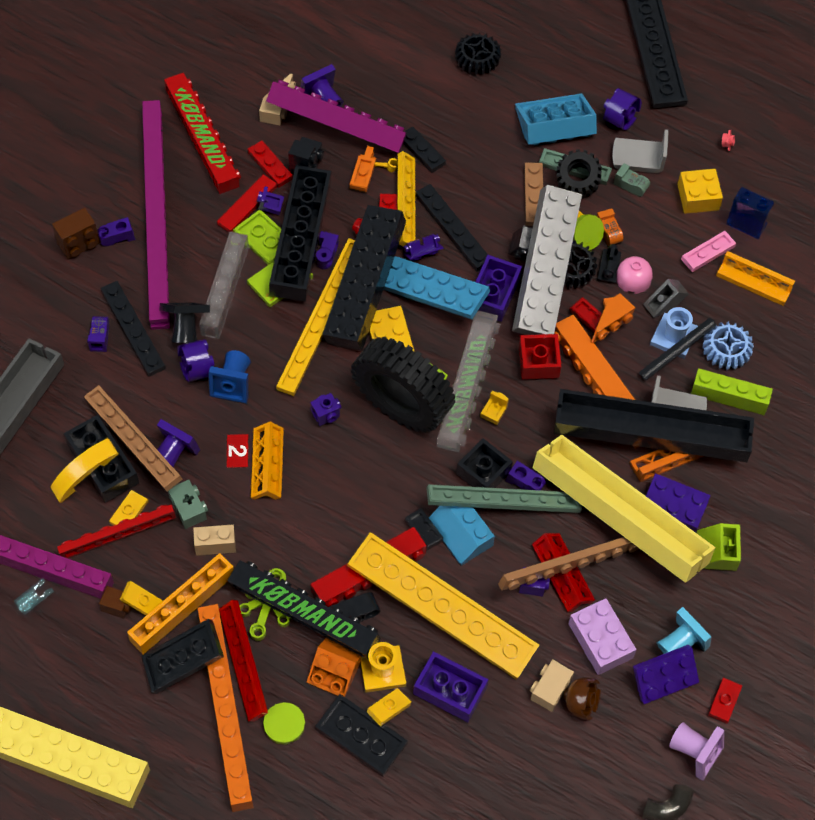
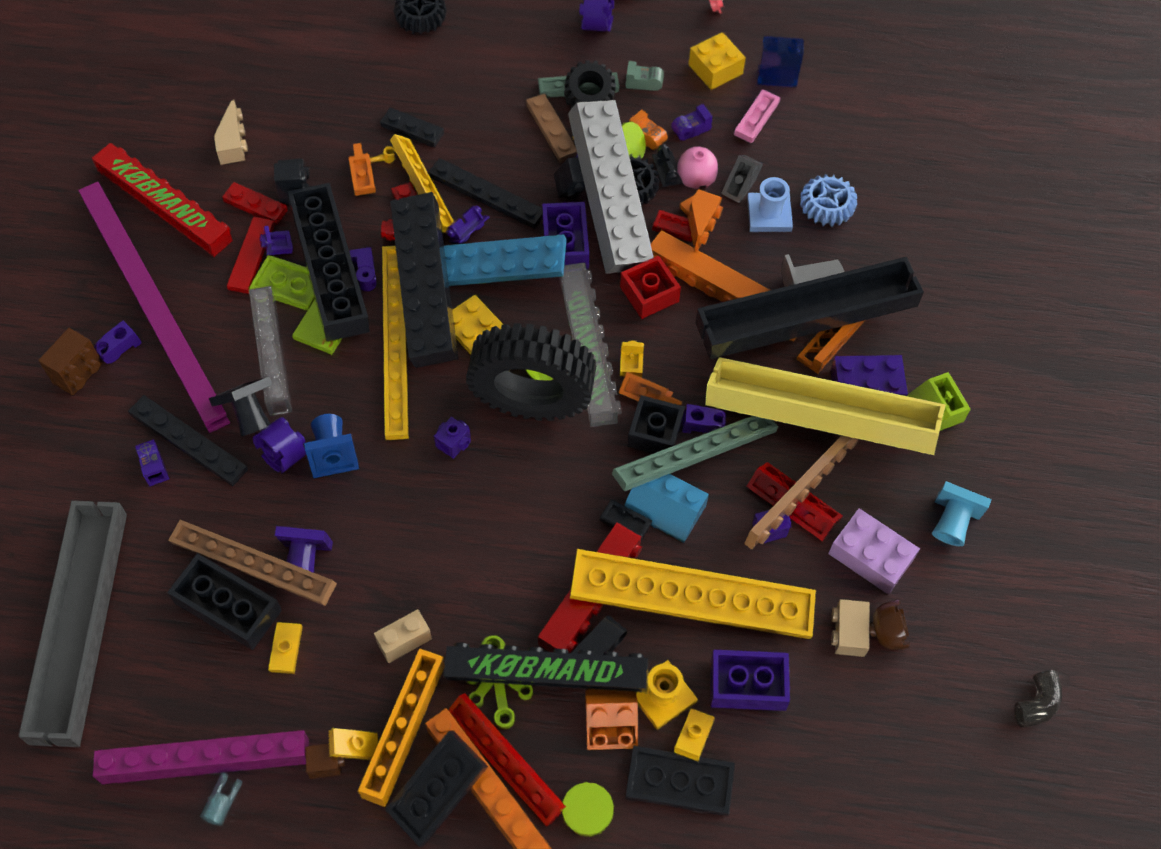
camera: 25 degrees left, 0 degrees up
yellow slope [51,438,119,503] -> none
red plate [57,505,176,558] -> none
sand green brick [168,480,208,529] -> none
red sticker [227,434,248,468] -> none
light orange fence [251,421,284,500] -> none
magenta brick [266,79,407,153] -> none
dark purple plant [301,64,344,107] -> none
dark azure slope [515,93,597,145] -> none
light grey piece [612,130,668,173] -> none
dark purple plate [633,644,699,704] -> none
black axle [639,318,716,381] -> none
lavender plant [669,722,725,781] -> none
lime brick [691,368,773,415] -> none
red plate [708,677,742,724] -> none
light orange fence [716,251,795,306] -> none
none -> orange hinge [618,372,683,405]
none -> dark purple leg [671,104,713,140]

